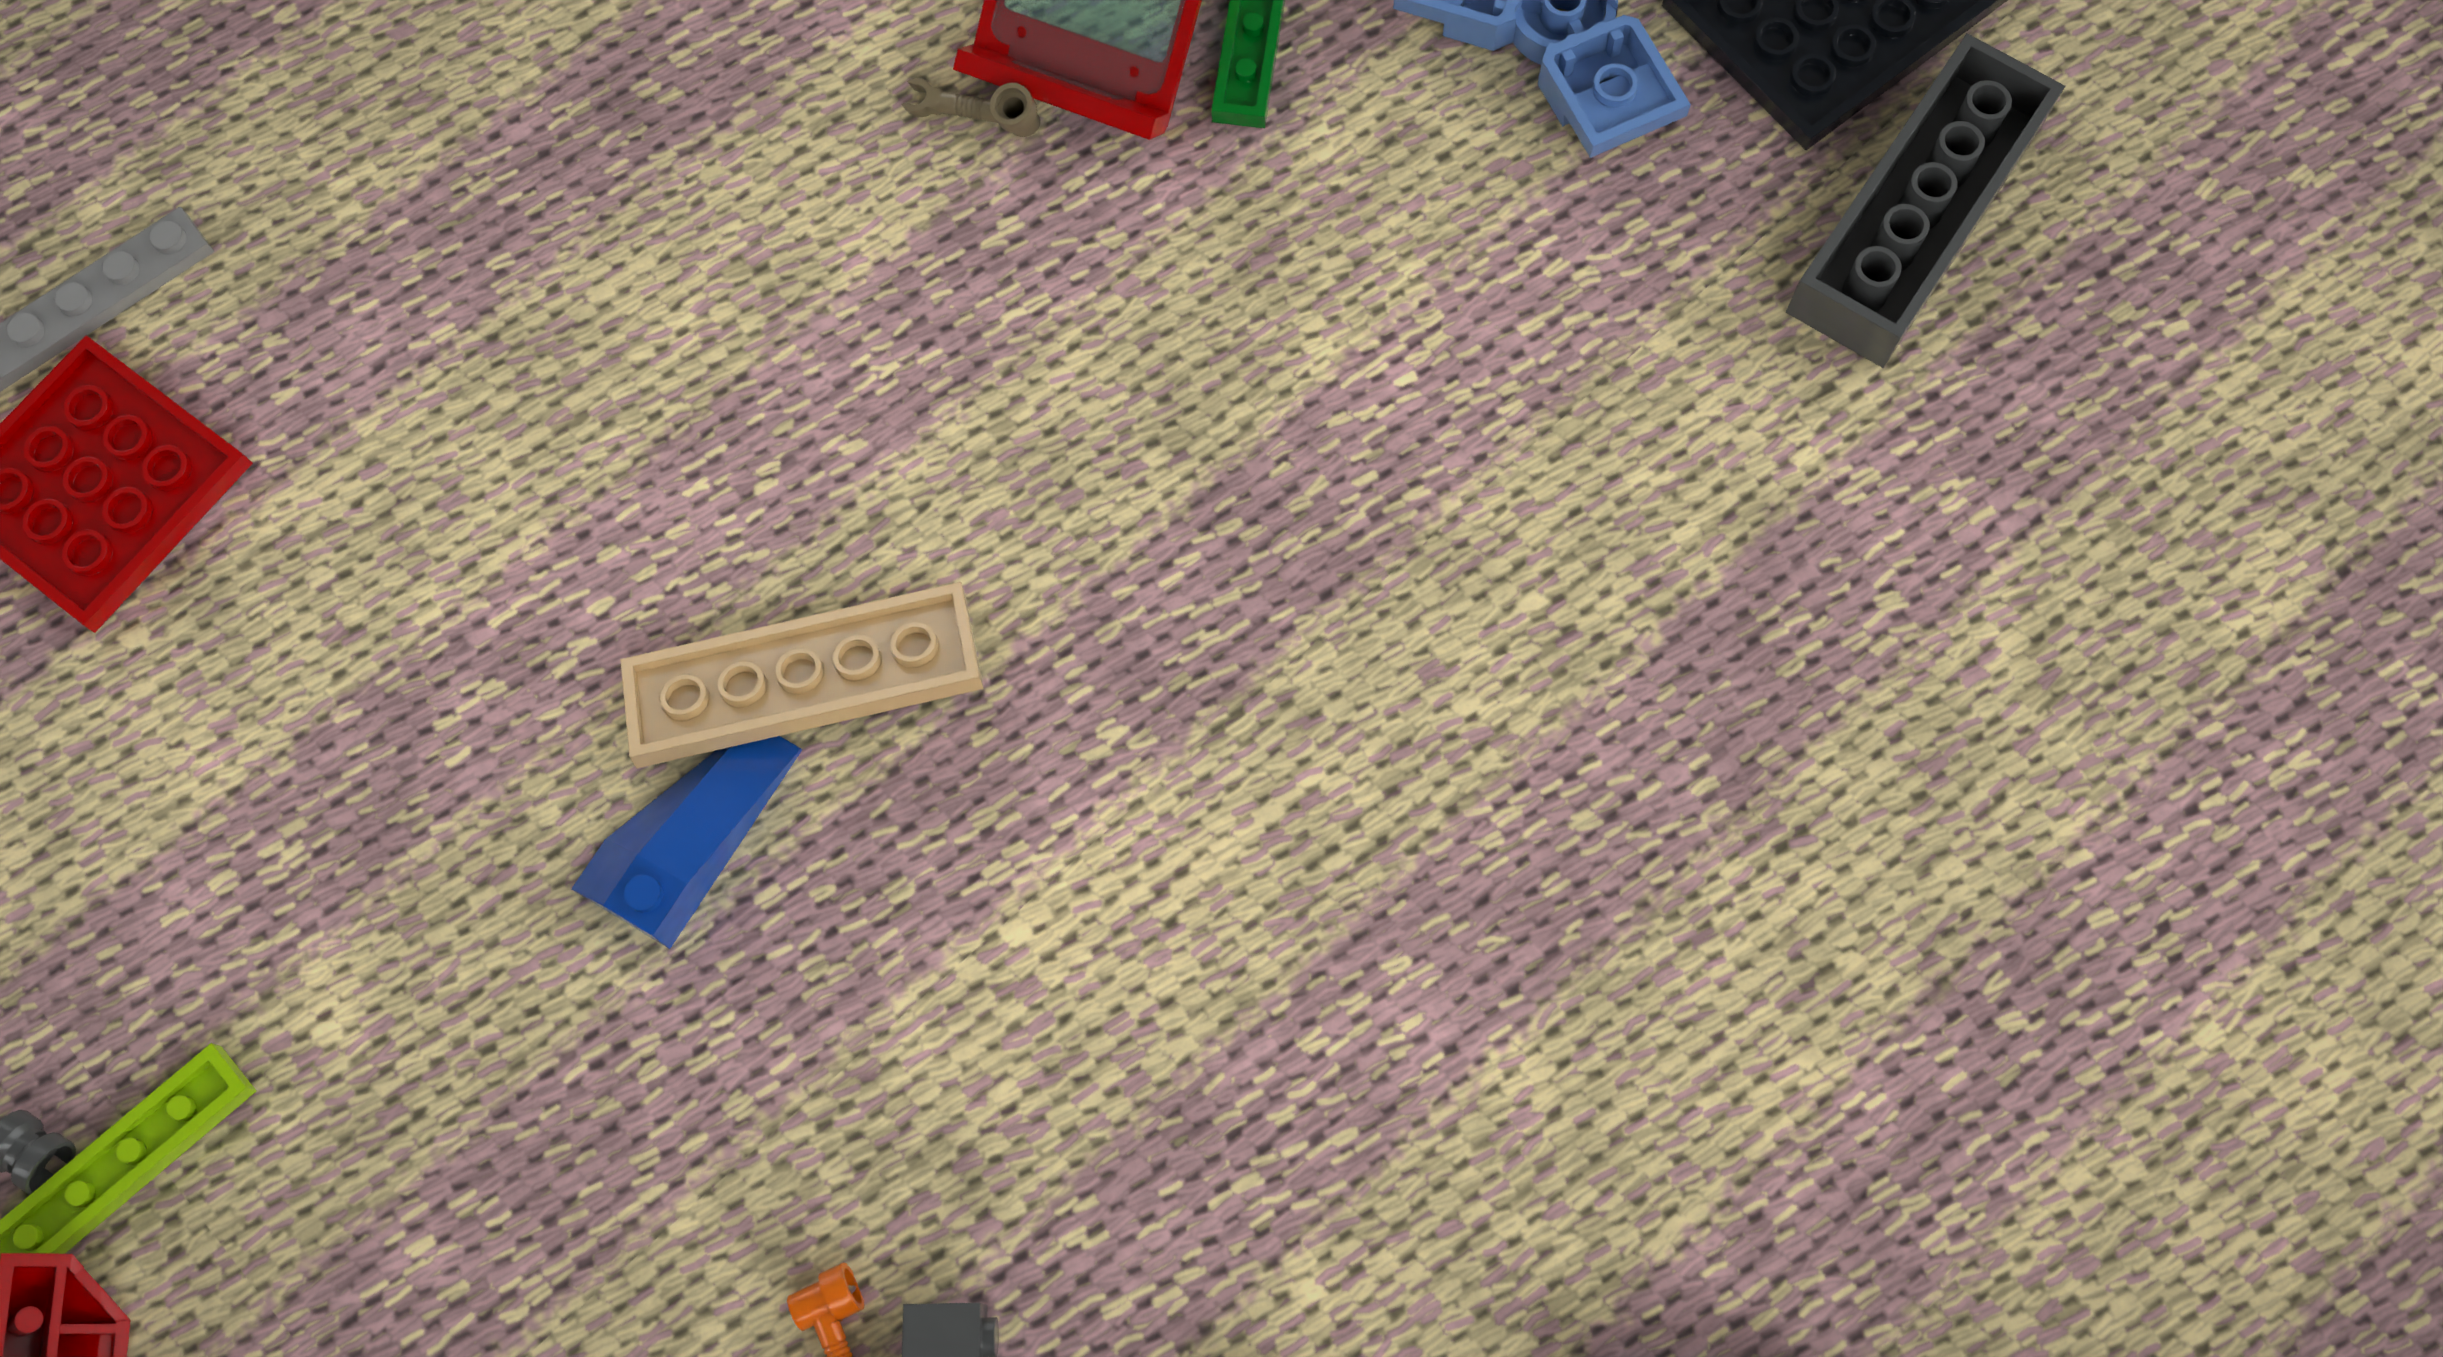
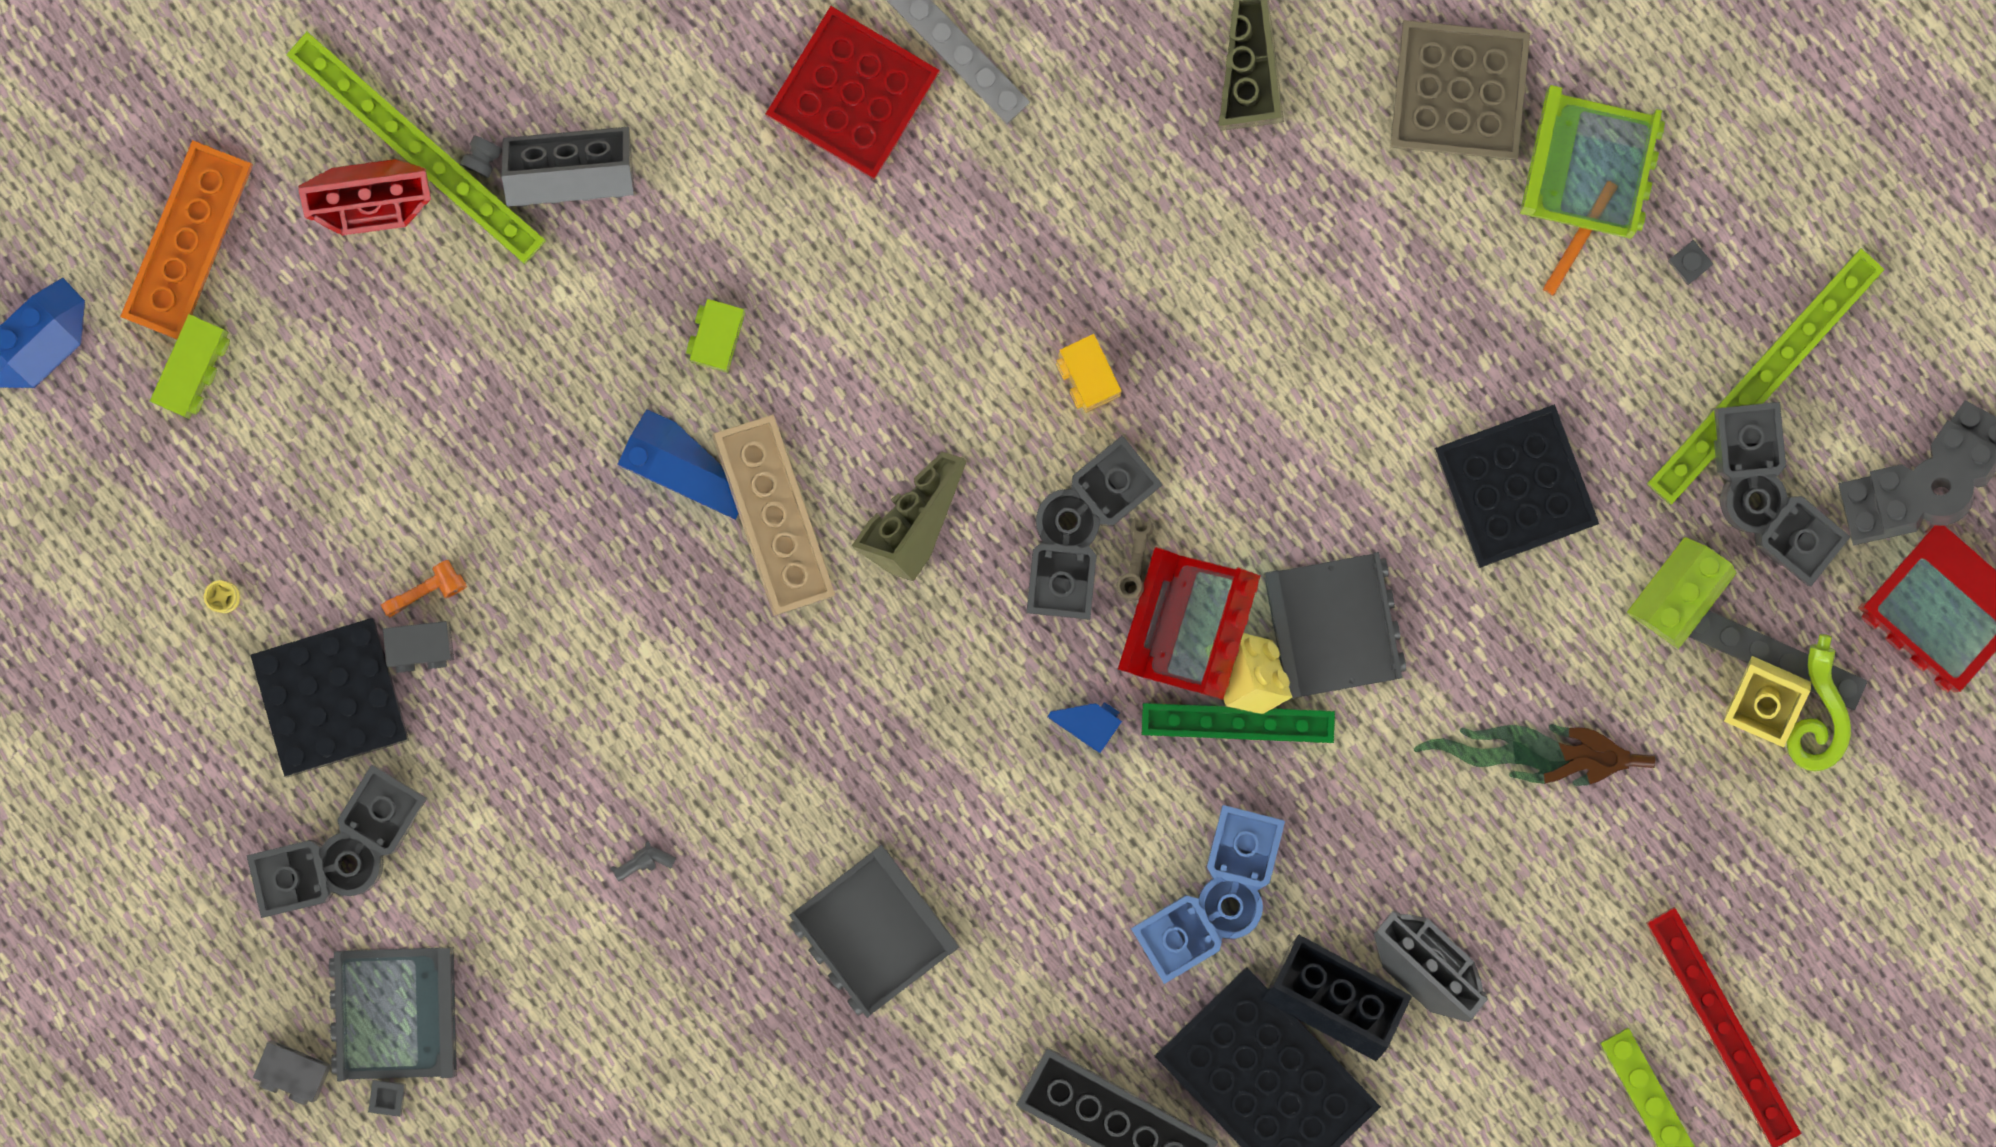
camera: 80 degrees right, 15 degrees up
none -> dark grey slope [501,127,634,206]
none -> dark grey piece [610,841,676,882]
none -> lime brick [686,299,746,373]
none -> dark grey panel [789,845,960,1018]
none -> olive wedge [852,452,967,582]
none -> dark grey plate [1026,435,1163,620]
none -> blue slope [1047,702,1122,753]
none -> yellow brick [1056,334,1122,413]

